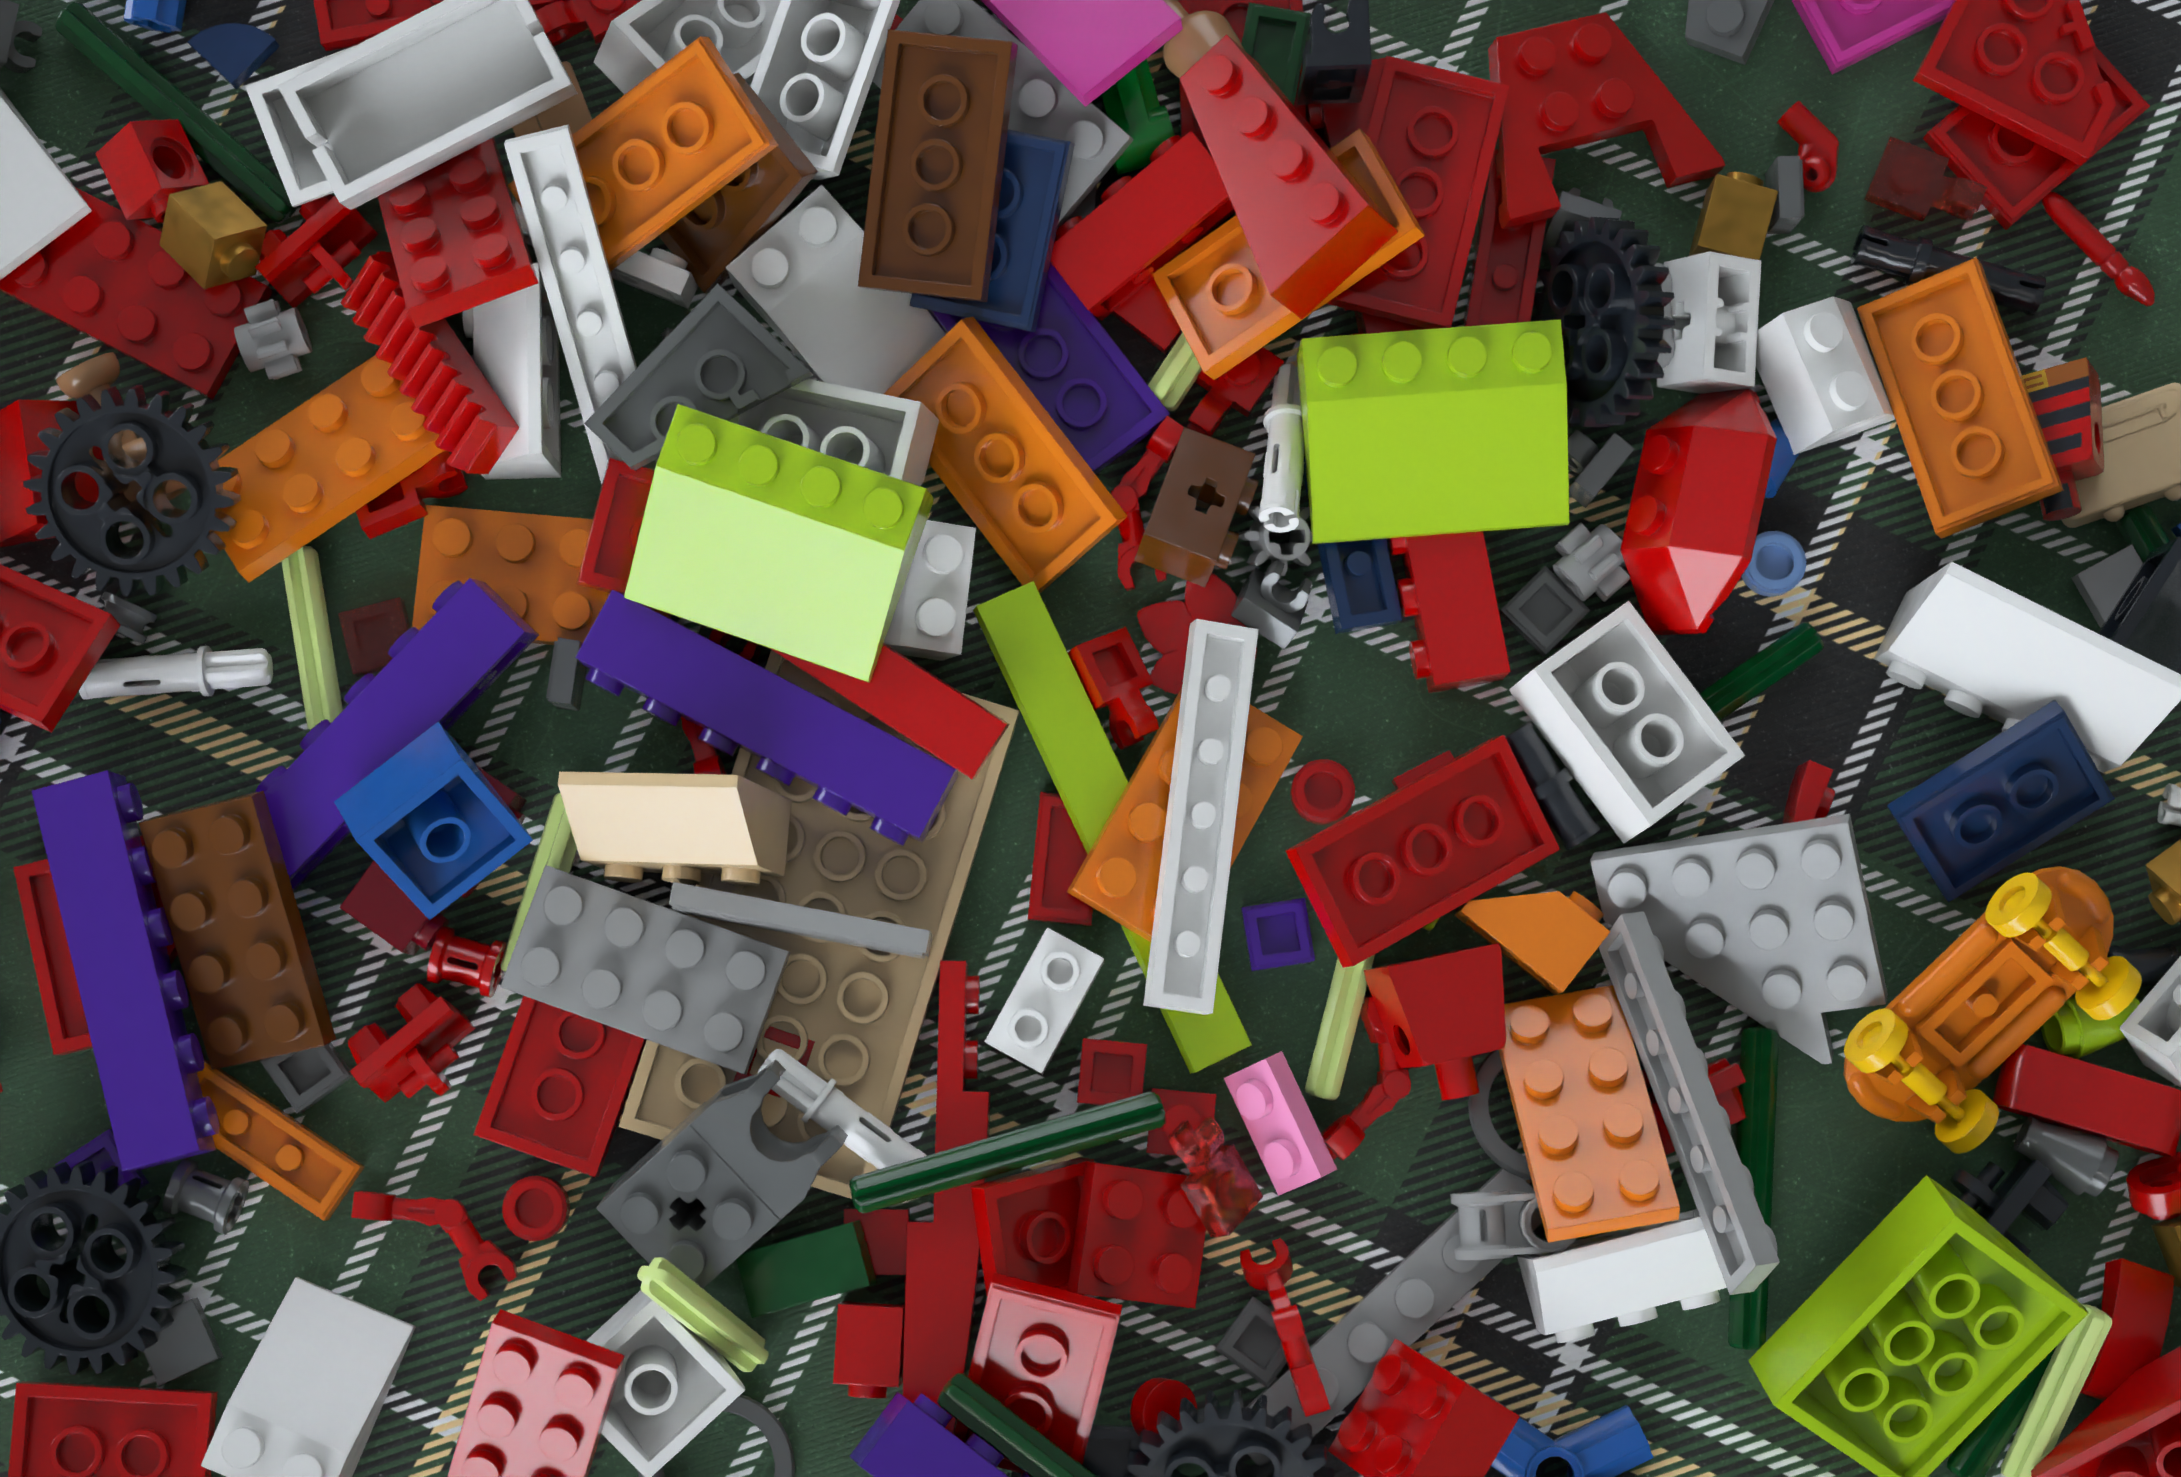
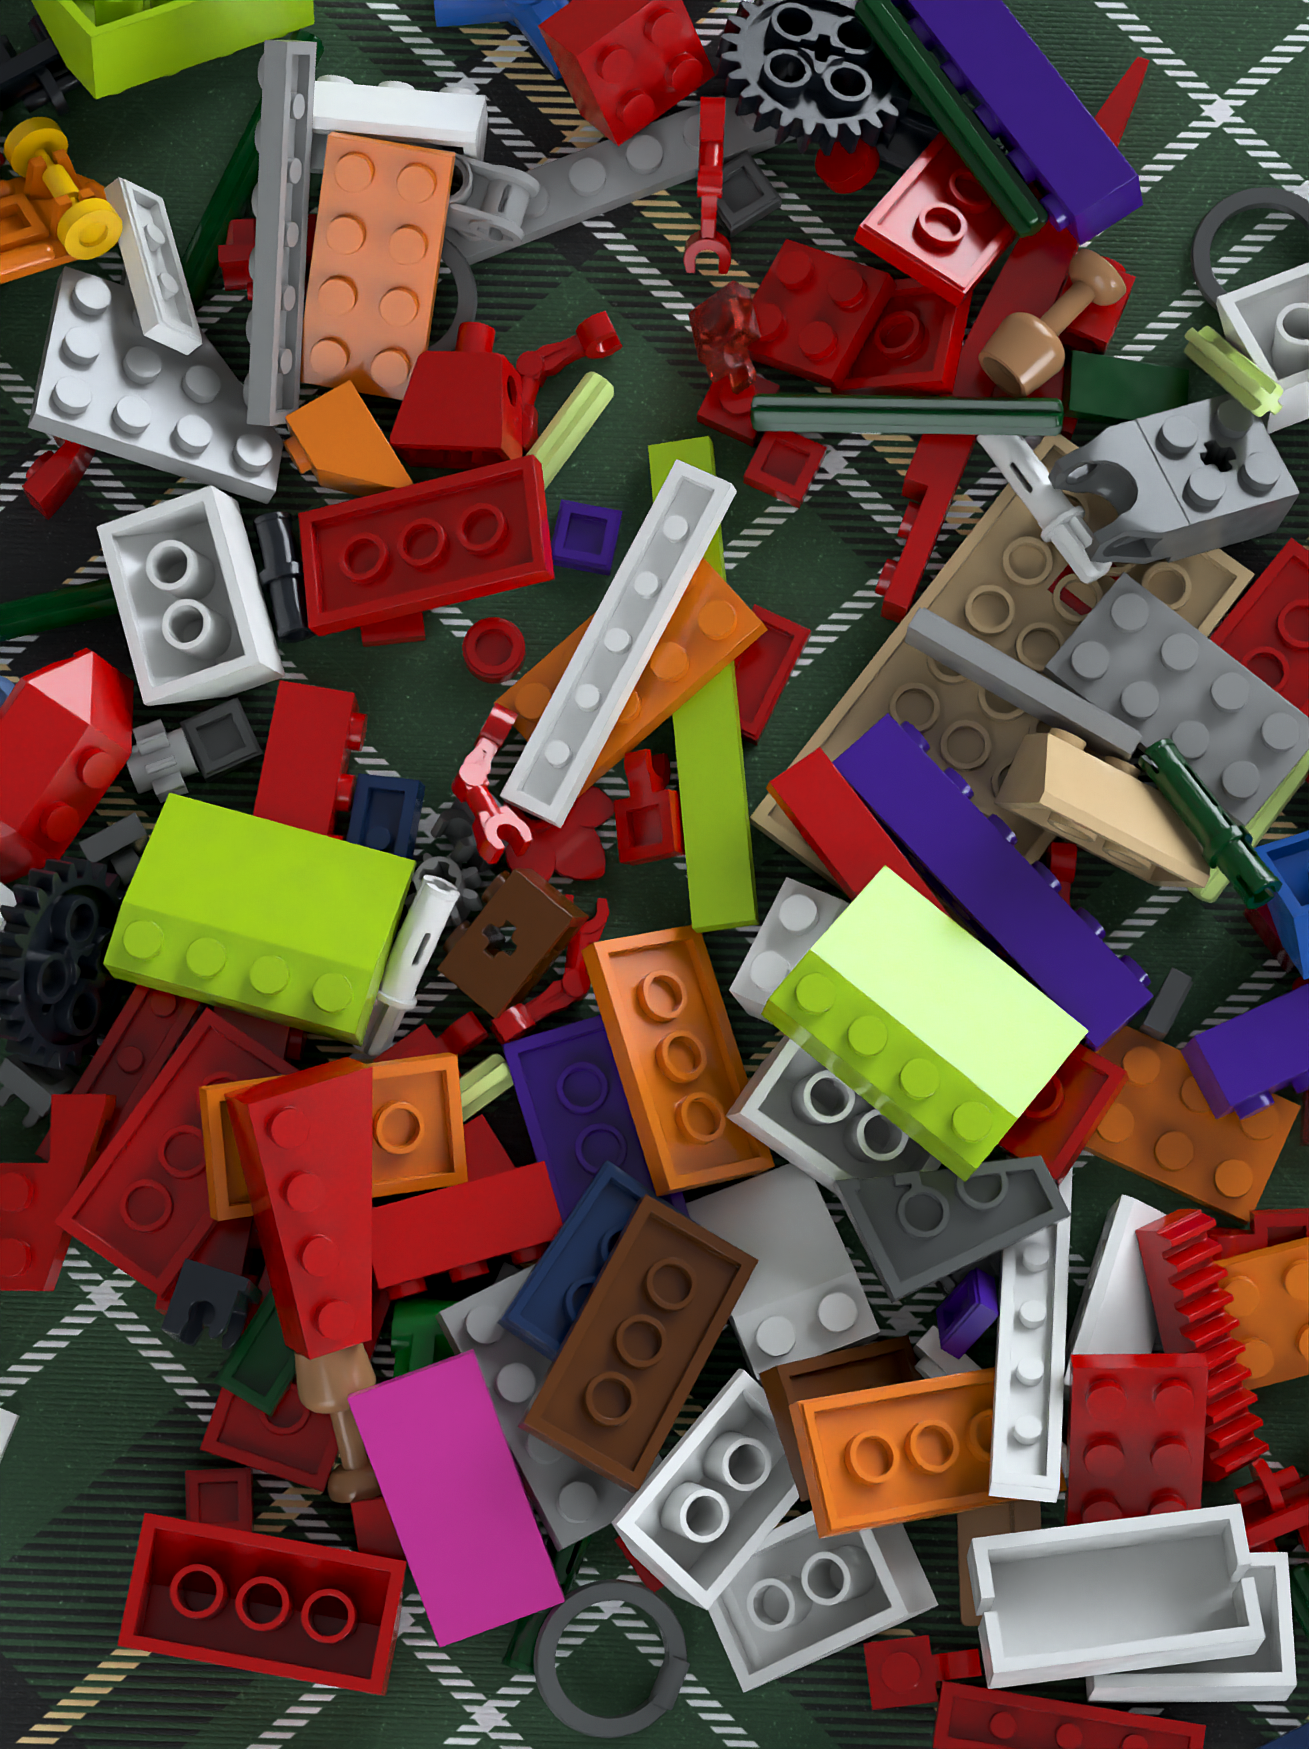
camera: 160 degrees left, 5 degrees down
white brick [984,927,1104,1075] -> none
bright pink plate [1224,1051,1337,1196] -> none
none -> white tile [104,177,203,355]
none -> red piece [451,703,533,865]
none -> dark purple tile [936,1267,999,1360]
none -> medium nougat piece [978,249,1126,397]
none -> dark green pin [1138,738,1282,909]

